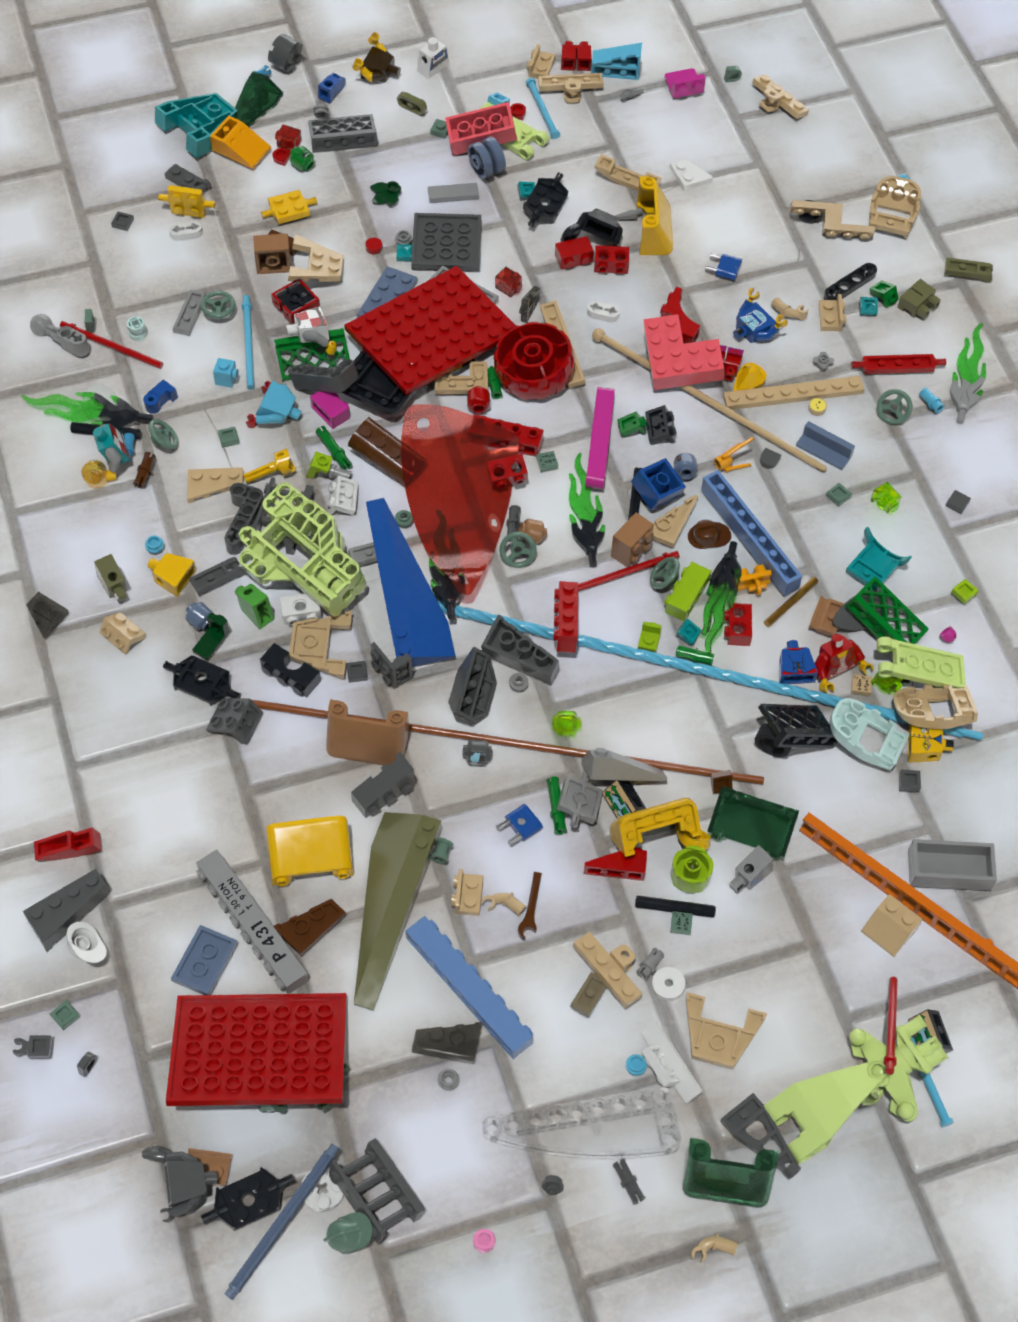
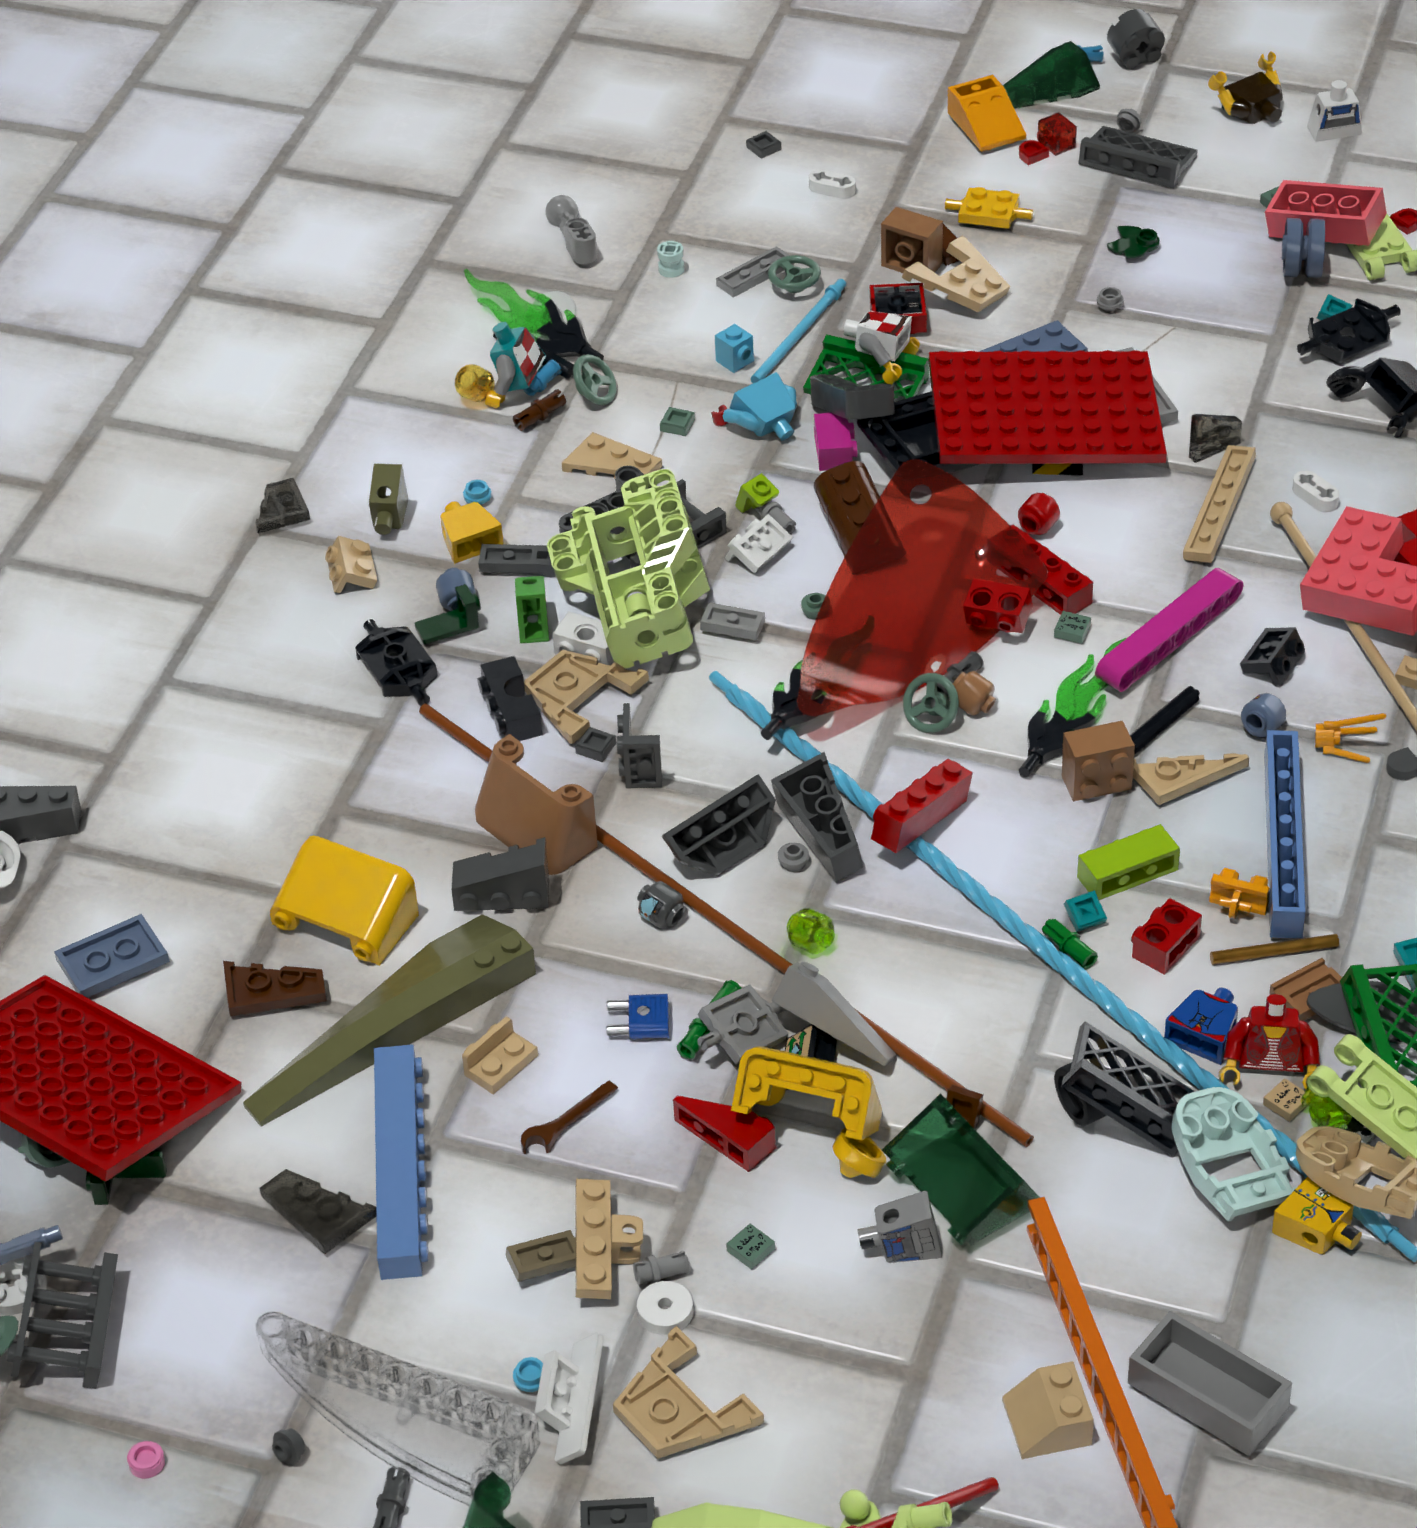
camera: 40 degrees right, 15 degrees down
red slope [34,827,101,861] -> none
red bar [60,321,163,369] -> none
sand green tile [84,309,95,333] -> none
blue leg [143,379,178,414] -> none
teal wedge [155,93,238,158] -> none
yellow plate [158,185,216,218] -> none
dark grey plate [164,164,211,194] -> none
light grey brick [196,850,309,994] -> none
dark grey bracket [206,698,263,744] -> none
yellow piece [243,448,296,483] -> none
green head [290,146,315,171] -> none
green pin [316,426,352,470] -> none
blue leg [318,73,346,103] -> none
red tile [365,237,382,254] -> none
blue wedge [366,498,456,667] -> none
teal tile [396,244,412,262] -> none
olive plate [397,92,427,115] -> none
dark grey plate [411,213,482,271] -> none
light grey tile [428,183,479,203] -> none
sand green bush [430,838,454,864] -> none
tan plate [435,361,488,394] -> none
light grey plate [438,1069,459,1090] -> none
tan piece [482,892,527,917] -> none
medium azure tile [487,92,510,105] -> none
green axle [487,366,503,399] -> none
red wheel [494,322,575,400] -> none
clear red brick [495,267,522,297] -> none
red brick [555,236,594,270] -> none
red bar [578,551,680,592] -> none
red brick [594,245,629,274] -> none
green bracket [617,411,647,437] -> none
blue brick [630,458,686,510] -> none
black axle [635,895,716,917] -> none
lime bracket [638,622,662,652] -> none
sand green piece [650,557,680,589] -> none
lime brick [671,846,713,893] -> none
reddish brown piece [688,520,731,549] -> none
clear neon green piece [701,541,742,655] -> none
dark grey plate [899,770,921,792] -> none

